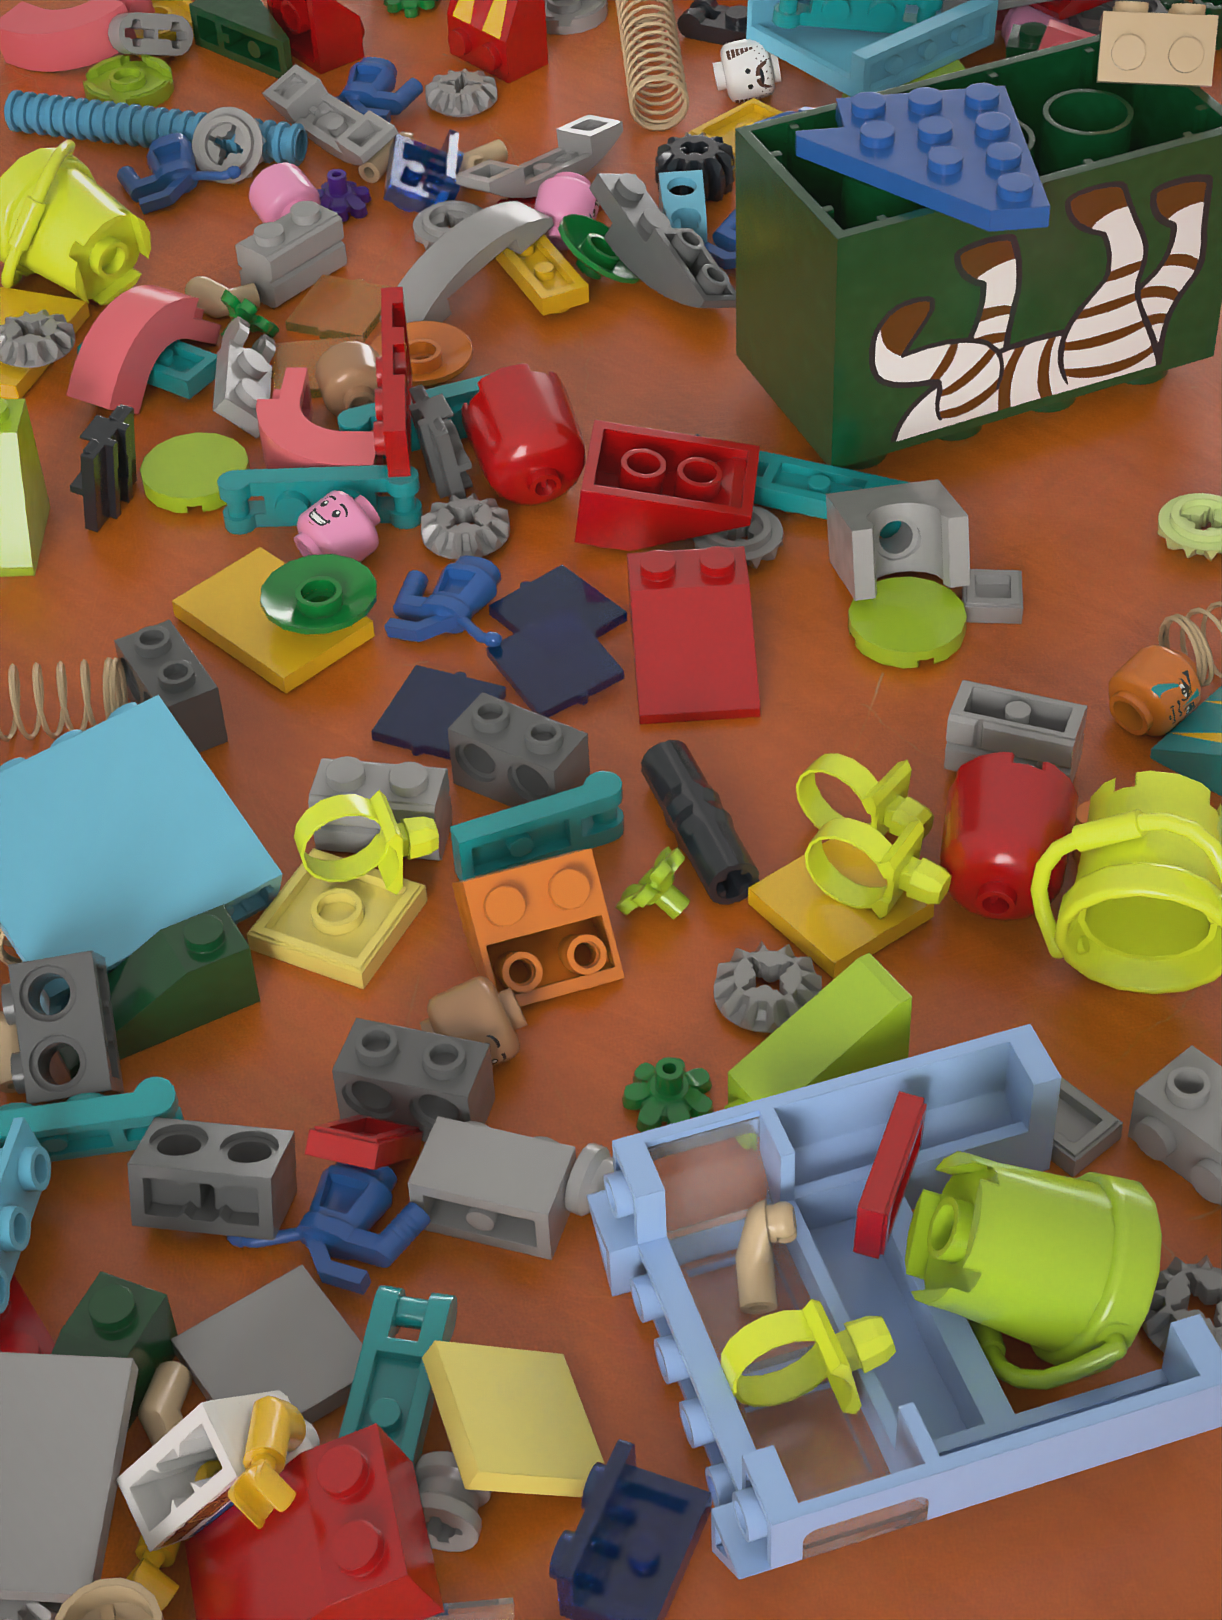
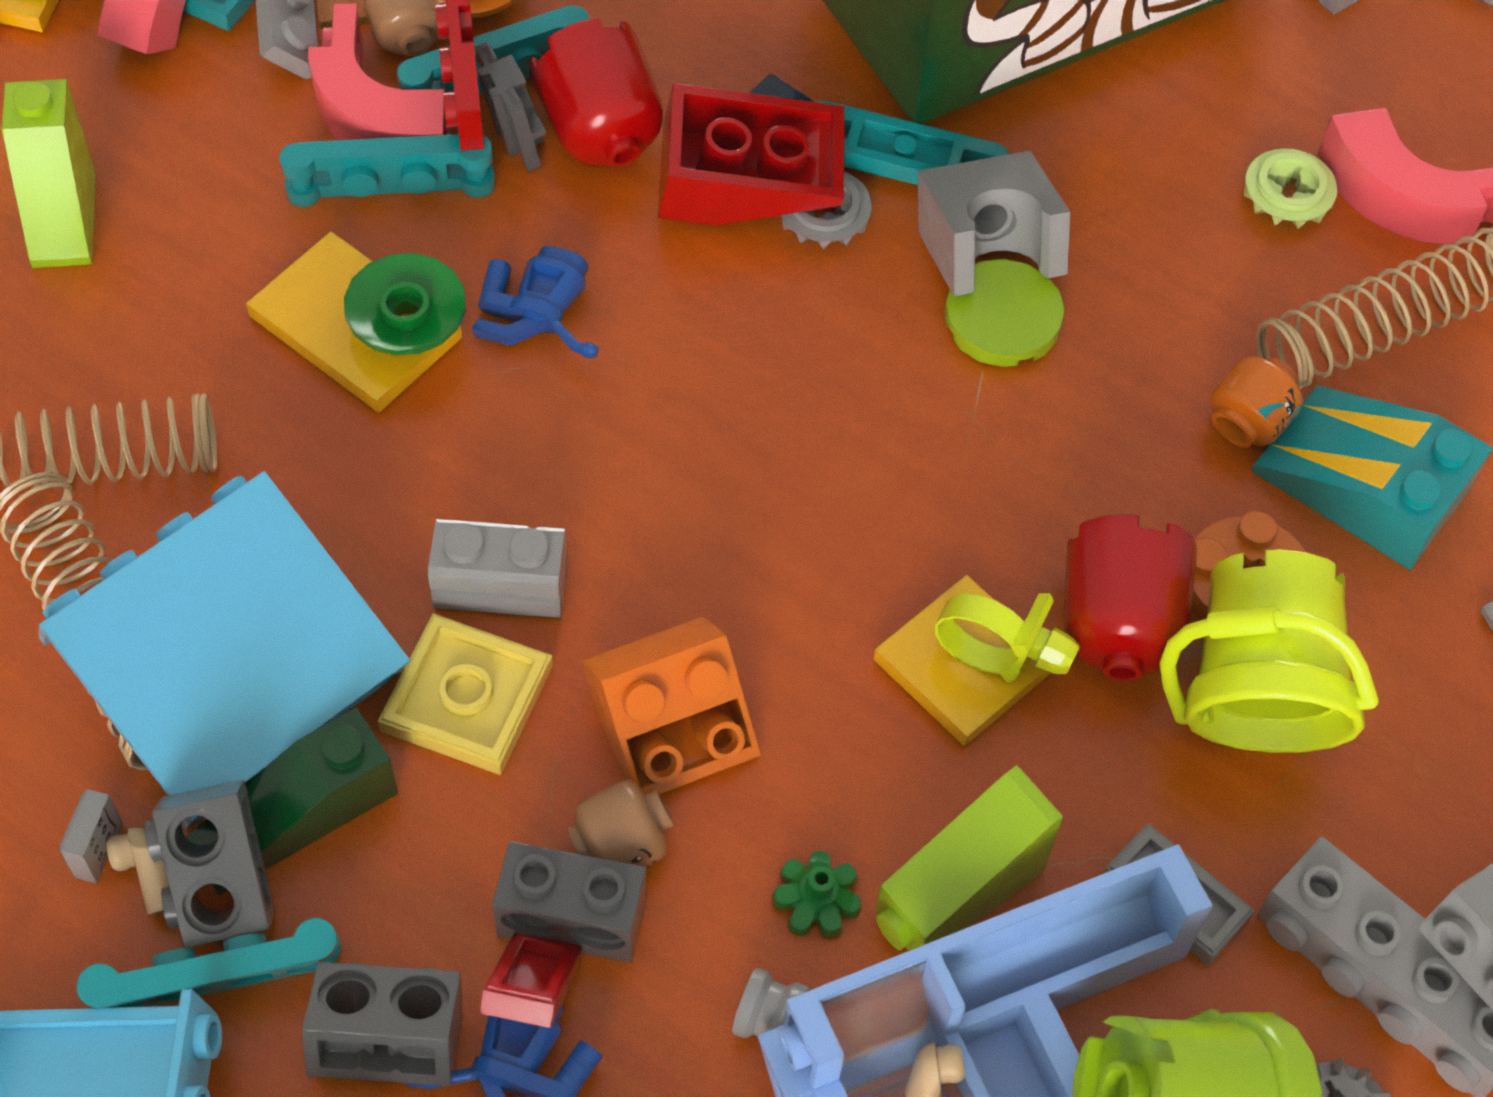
camera: 10 degrees left, 15 degrees up
black piece [70,404,137,532] -> none
dark grey brick [114,620,228,753] -> none
lime tile [140,432,250,513] -> none
bright pink head [294,491,381,562] -> none
neon yellow piece [294,790,439,895] -> none
clear blue piece [371,665,506,760] -> none
light grey brick [408,1116,576,1260] -> none
light grey gear [421,493,510,559] -> none
dark grey brick [448,692,590,807] -> none
teal plate [450,771,624,881] -> none
clear blue piece [486,607,625,718] -> none
clear blue piece [489,565,627,664] -> none
lime plant [615,846,691,920] -> none
red slope [627,546,760,724] -> none
black axle [641,740,760,905] -> none
light grey gear [713,941,822,1033] -> none
neon yellow piece [796,753,934,839] -> none
red tile [853,1091,927,1259] -> none
light grey brick [944,680,1088,783] -> none
light grey tile [962,569,1023,624] -> none

